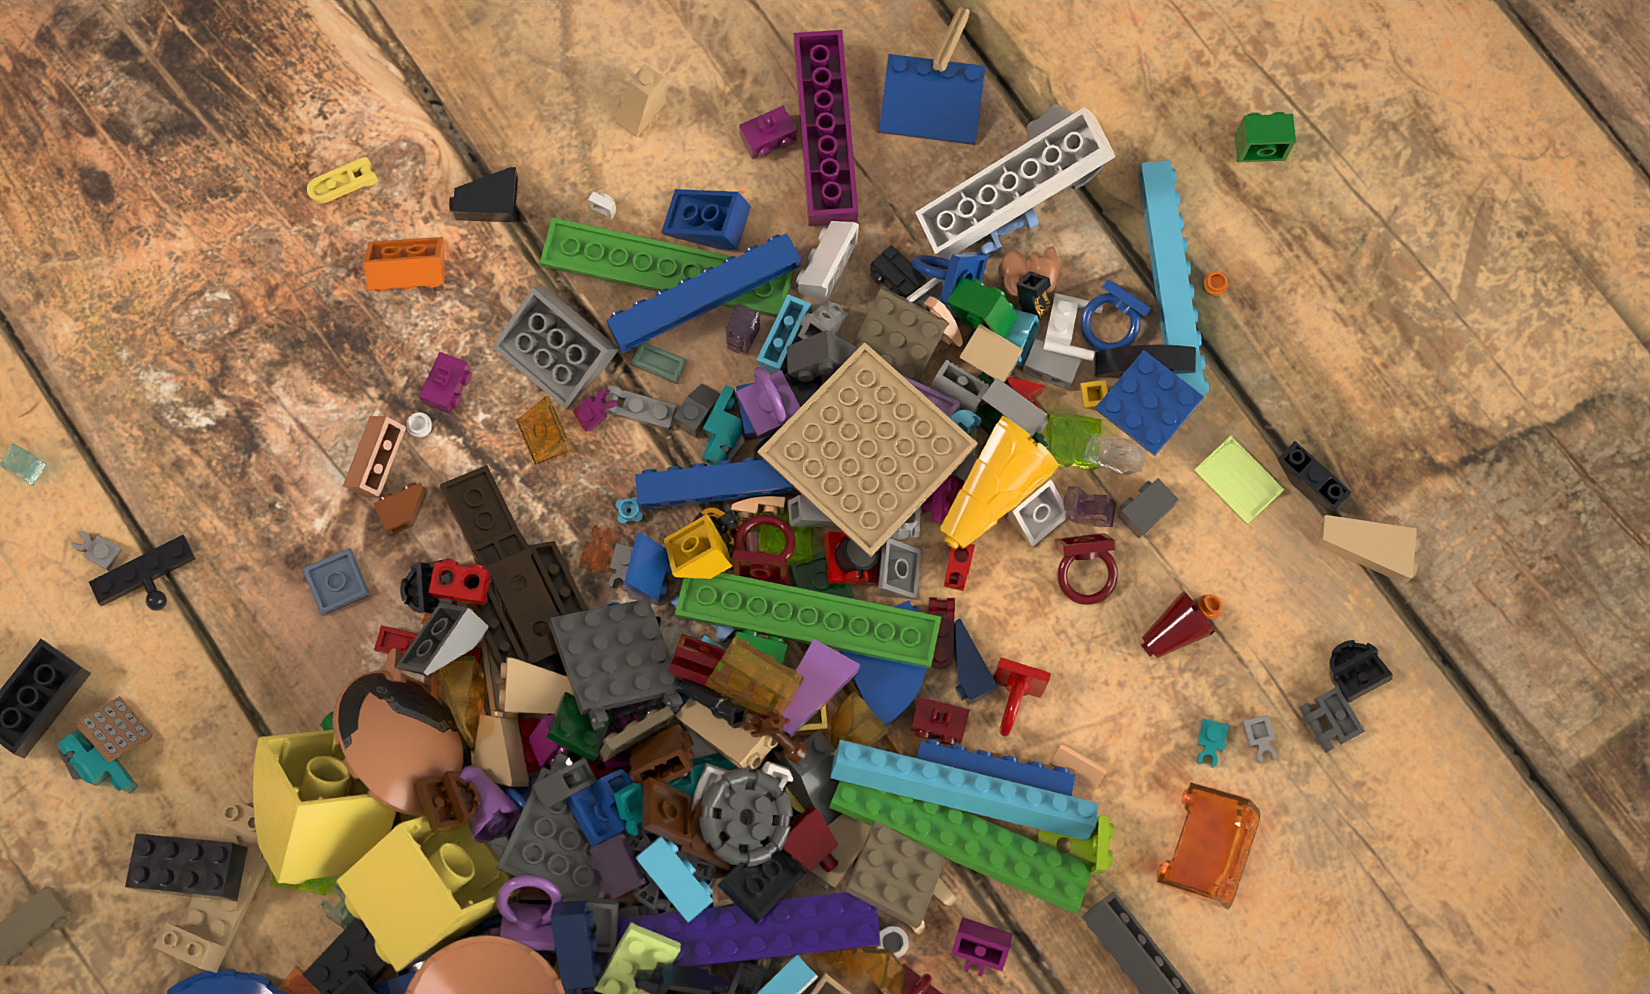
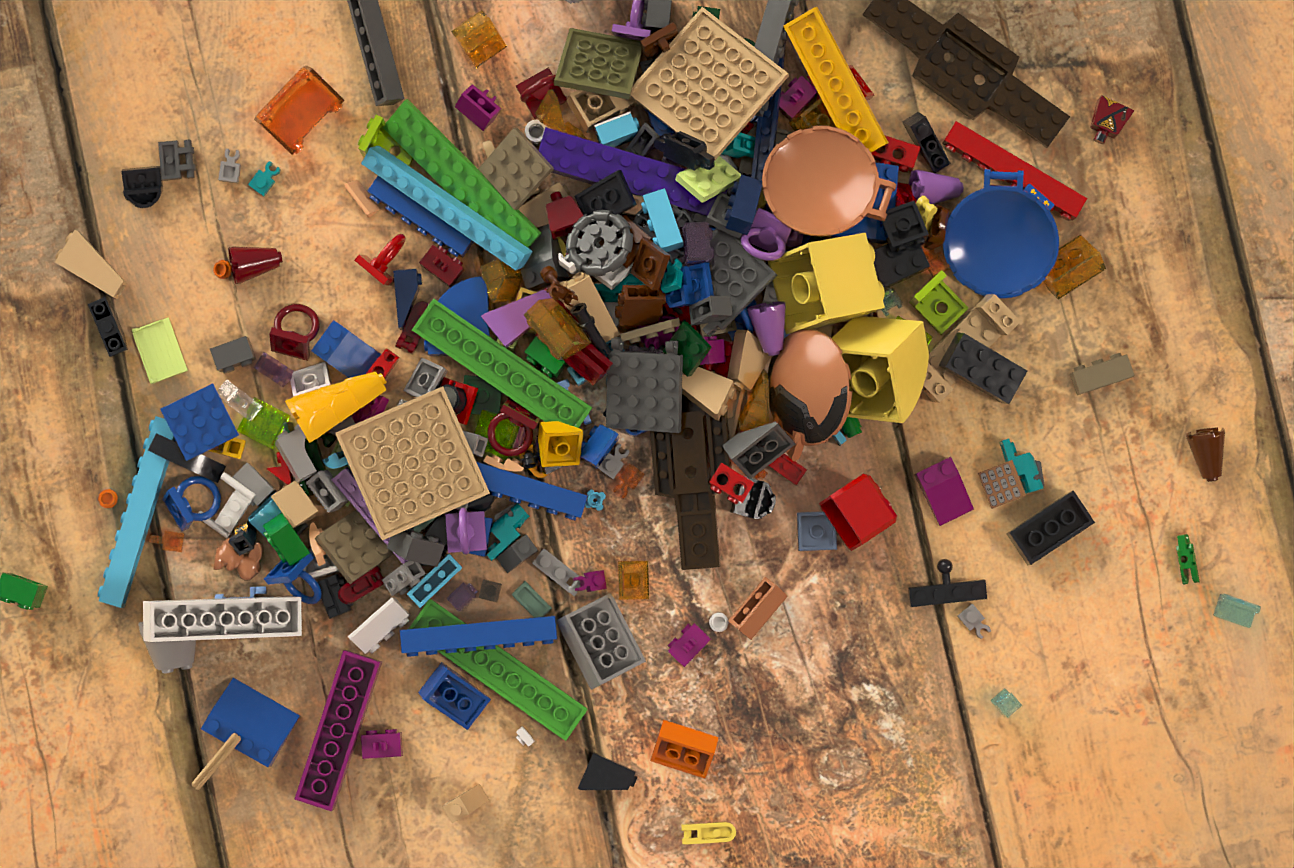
camera: 155 degrees left, 10 degrees up
dark orange slope [374,482,427,536] -> none
reddish brown slope [414,771,481,833] -> none
none -> clear orange plate [149,531,185,552]
none -> blue slope [311,320,381,378]
none -> dark red plate [338,565,385,604]
none -> clear smoke plate [479,579,502,603]
none -> red plate [819,474,897,551]
none -> lime bracket [909,270,969,335]
none -> magenta slope [914,457,974,526]

